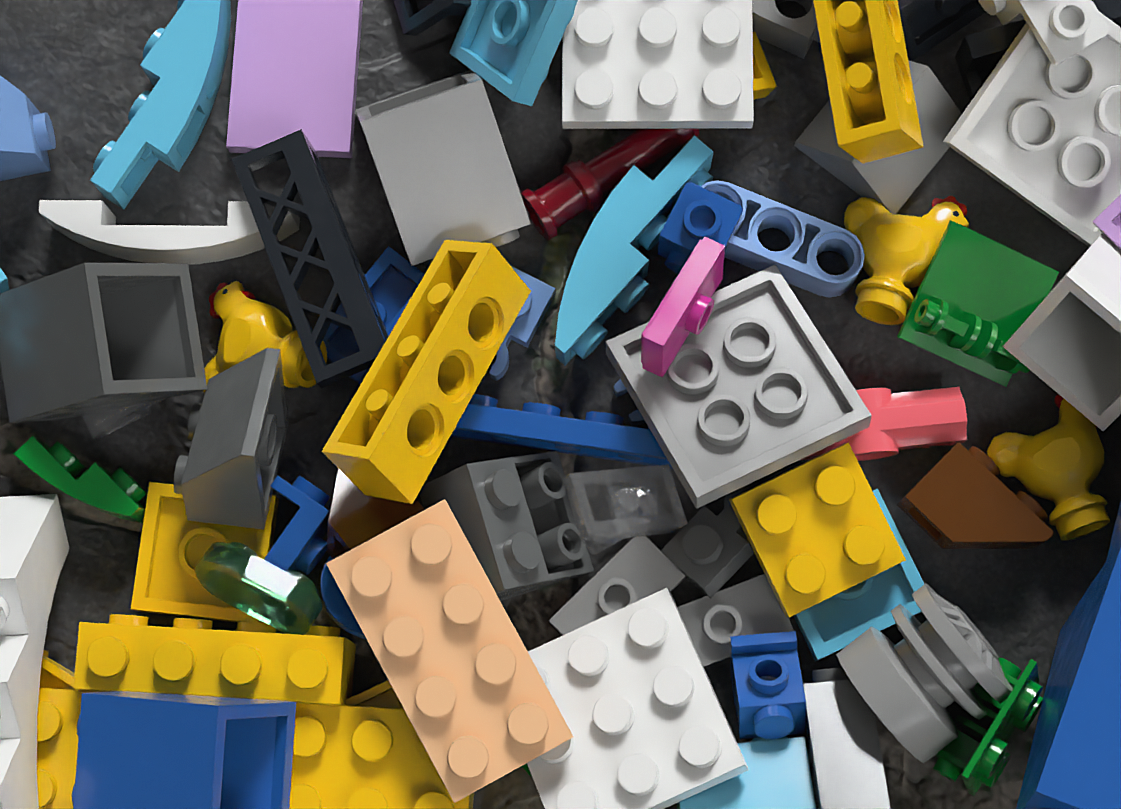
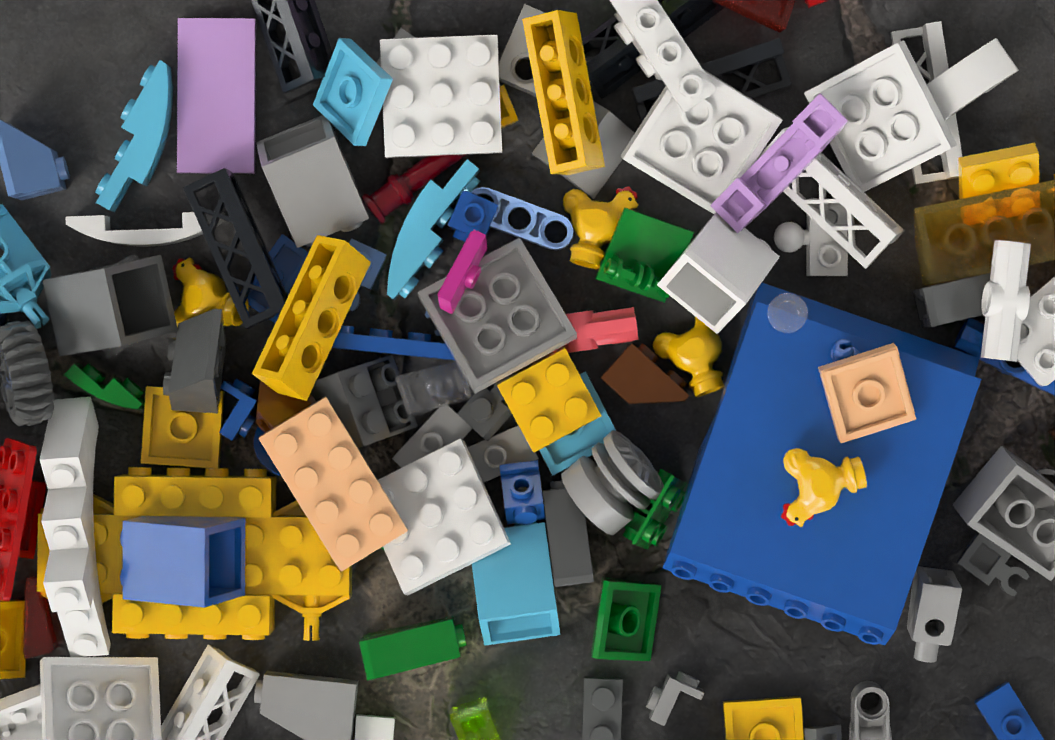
camera: 10 degrees left, 10 degrees up
clear green plate [195,542,323,635] -> none

